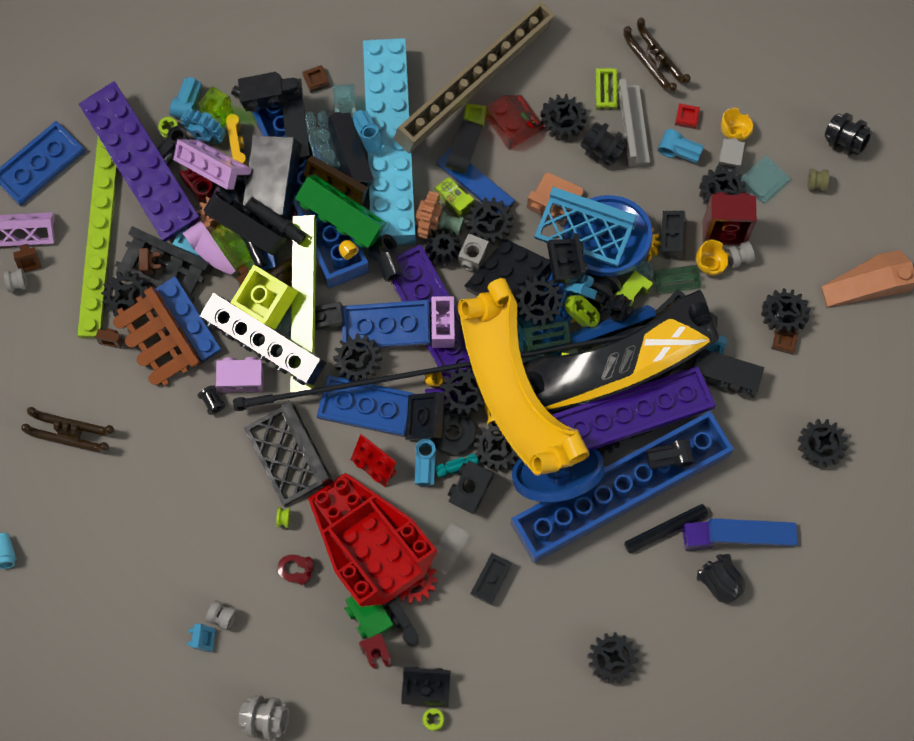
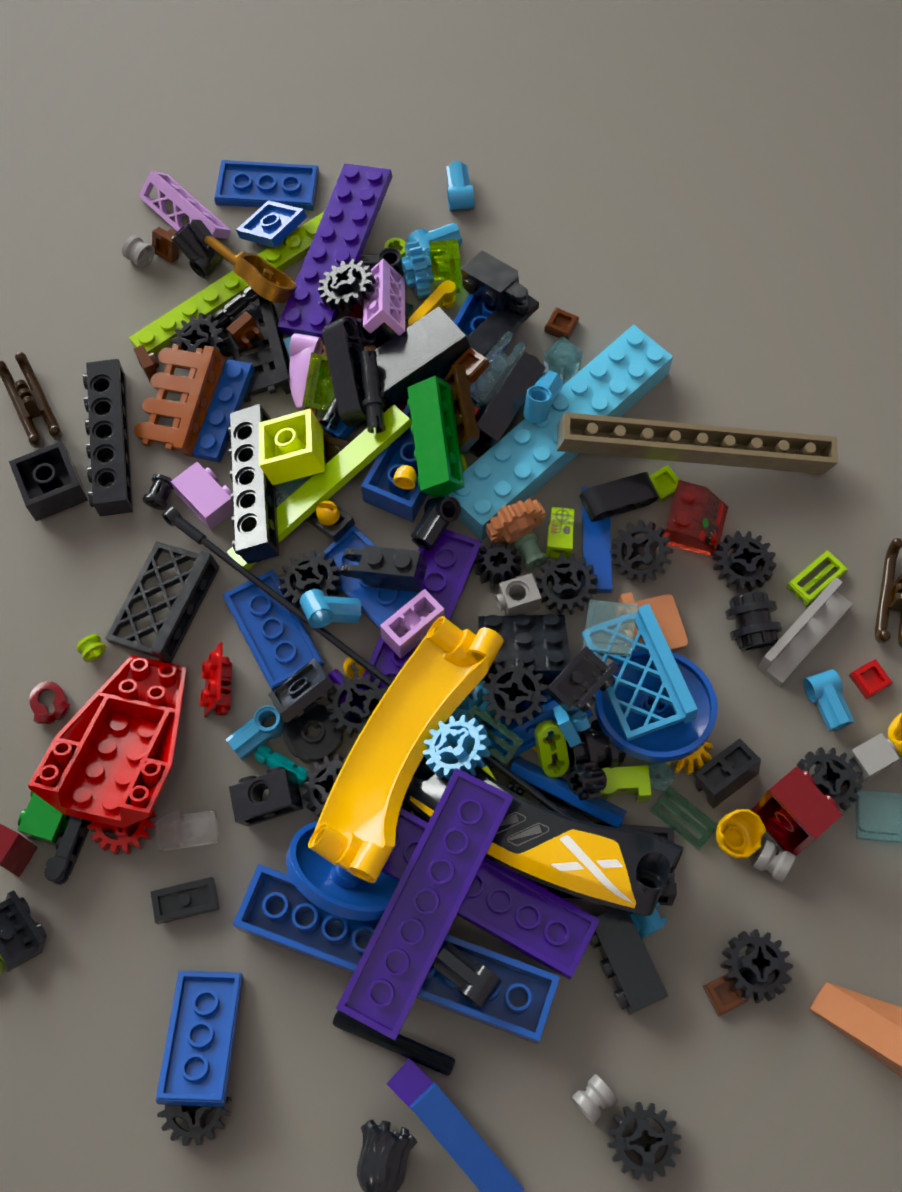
camera: 50 degrees right, 5 degrees down
none -> black brick [9,441,88,521]
none -> black brick [83,359,133,517]
none -> blue tile [156,971,244,1107]
none -> black piece [171,223,223,278]
none -> pearl gold piece [189,220,297,303]
none -> black axle [214,286,260,325]
none -> blue plate [236,201,307,248]
none -> dark azure piece [300,589,362,628]
none -> yellow hinge [316,500,340,526]
none -> black gear [318,259,376,312]
none -> dark purple plate [336,768,514,1040]
none -> black hinge [339,545,427,593]
none -> dark azure gear [423,715,491,781]
none -> dark azure piece [446,161,474,211]
none -> reddish brown tile [451,347,491,384]
none -> light grey wheel [571,1074,618,1124]
none -> clear light blue piece [583,599,638,657]
none -> black gear [610,520,674,583]

